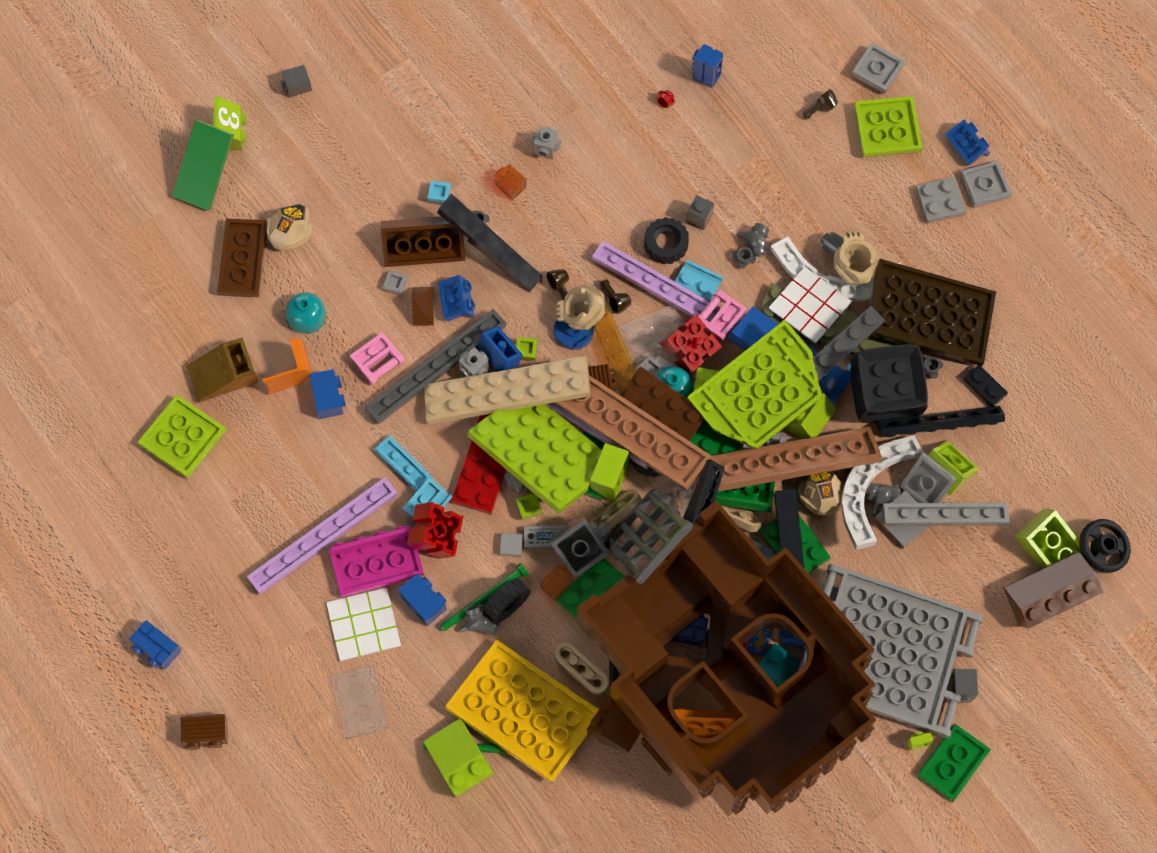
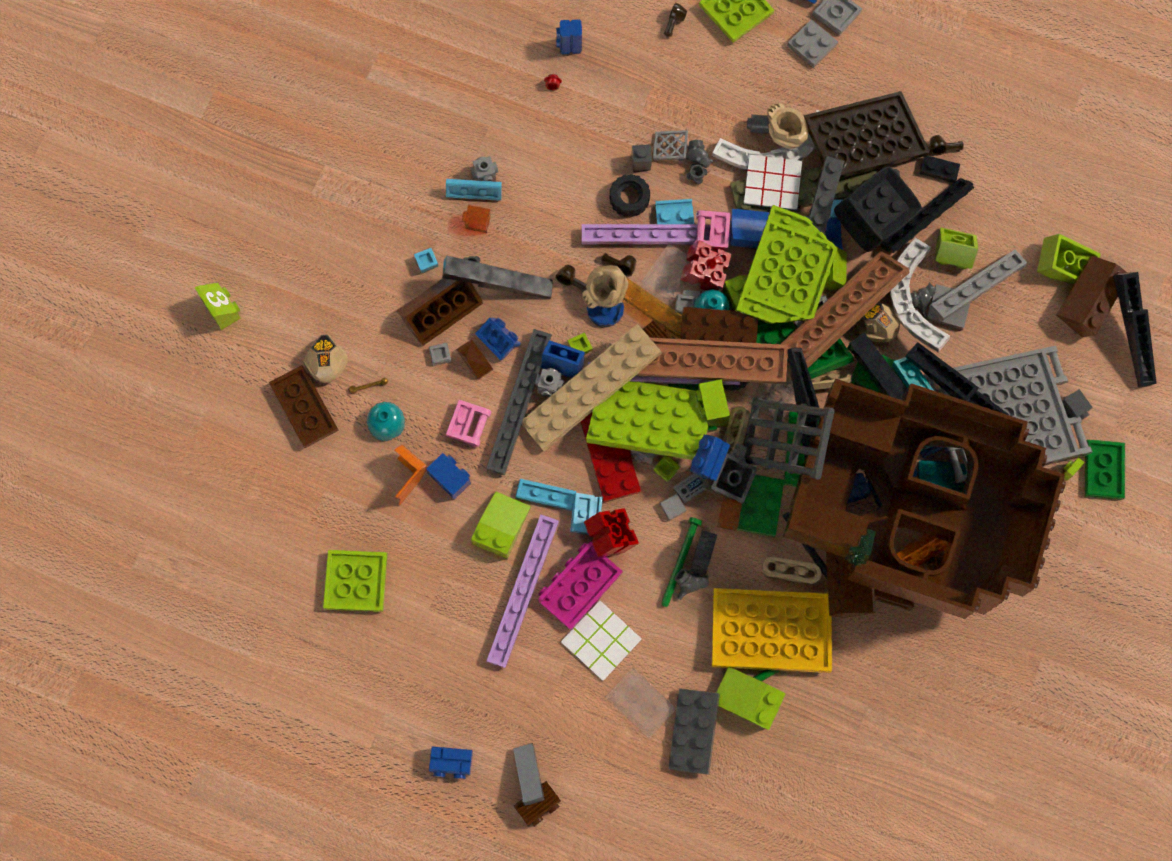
camera: 35 degrees left, 5 degrees up
green tile [172,120,234,210] -> none
pearl gold slope [186,337,258,403] -> none
dark grey brick [280,65,312,97] -> none
blue brick [398,573,447,626] -> none
light grey tile [899,453,957,503] -> none
black wheel [1079,519,1131,573] -> none
none -> pearl gold hinge [349,378,388,394]
none -> medium azure tile [446,179,502,201]
none -> lime slope [471,492,531,559]
none -> dark grey tile [513,743,545,806]
none -> light grey window [653,130,688,160]
none -> dark grey plate [668,688,720,775]
none -> blue brick [690,434,730,481]
none -> clear green bracket [845,529,876,566]
none -> teal plate [892,357,933,390]
none -> black slope [905,342,1009,415]
none -> dark brown bar [929,135,964,156]
none -> black slope [1113,272,1157,387]

